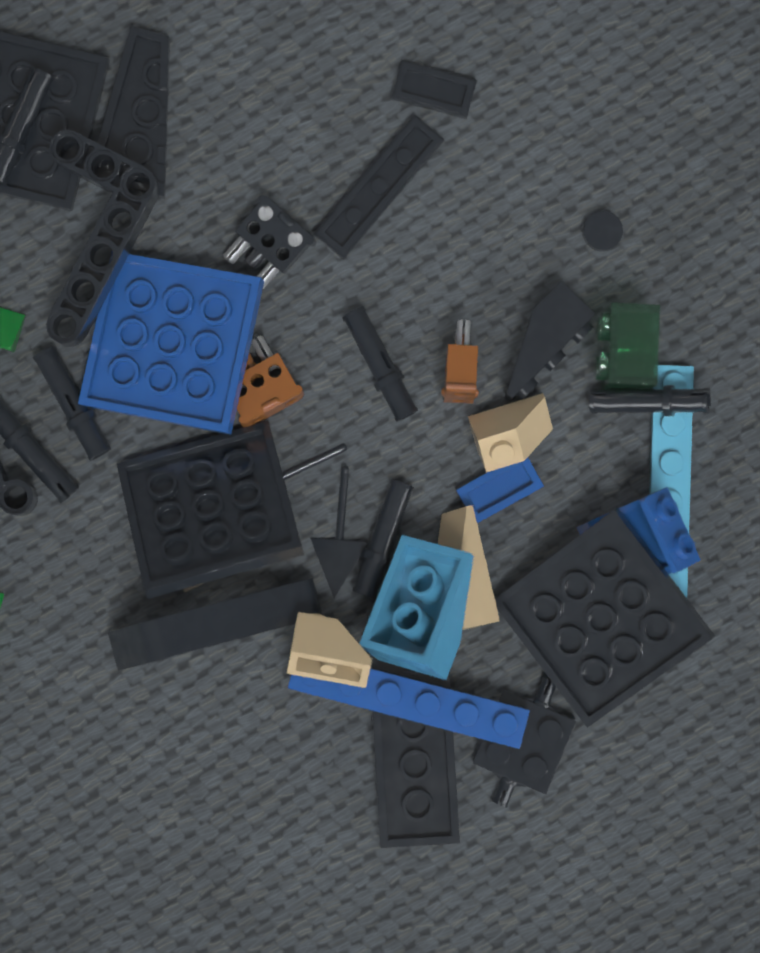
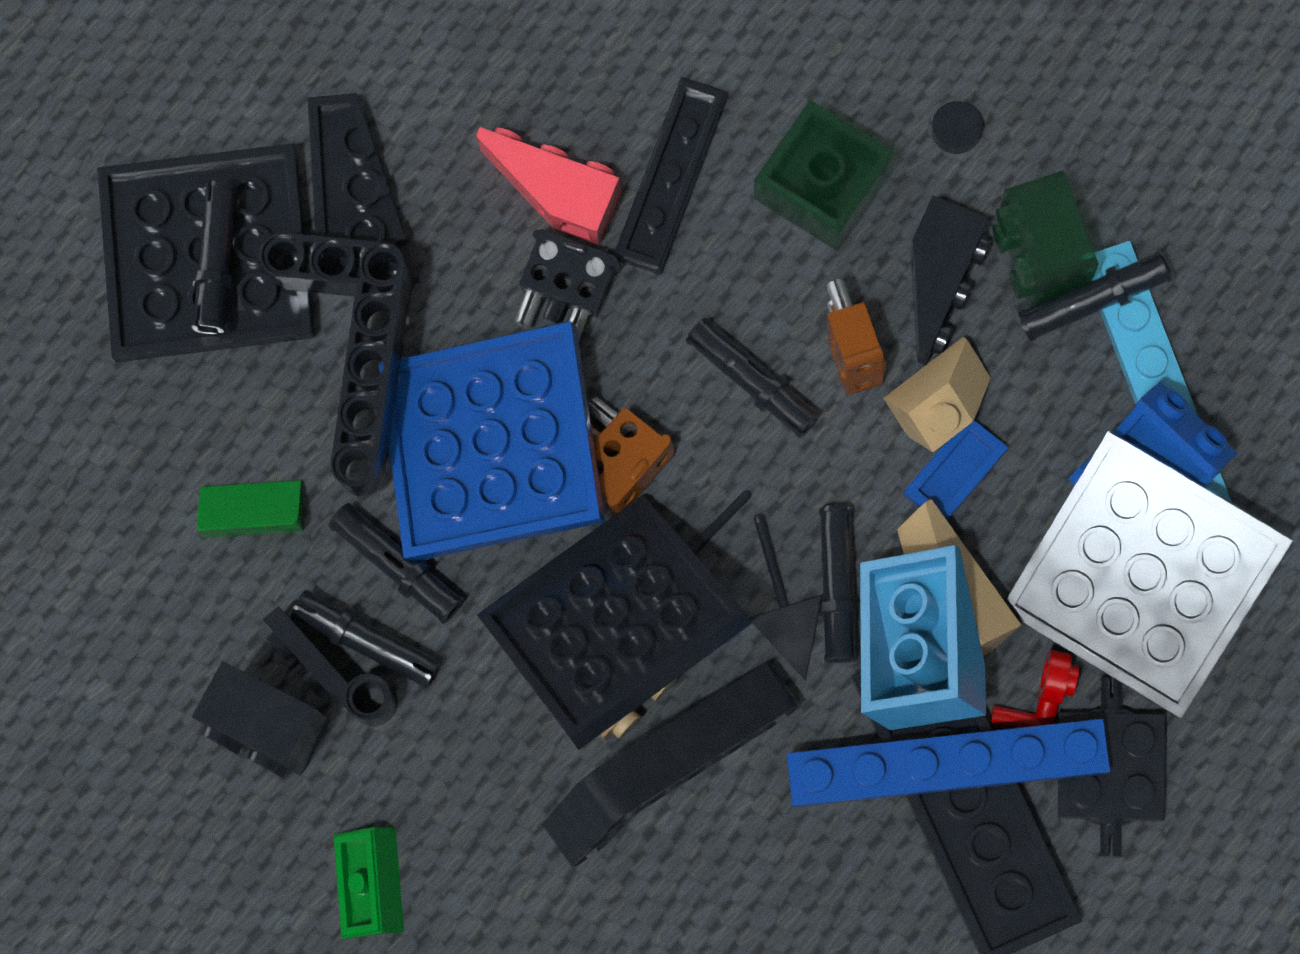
camera: 10 degrees left, 10 degrees down
tan slope [287,612,372,688] -> none
black tile [391,60,477,119] -> none
none -> coral slope [476,127,621,246]
none -> clear green brick [754,100,895,252]
none -> red plate [989,649,1079,729]

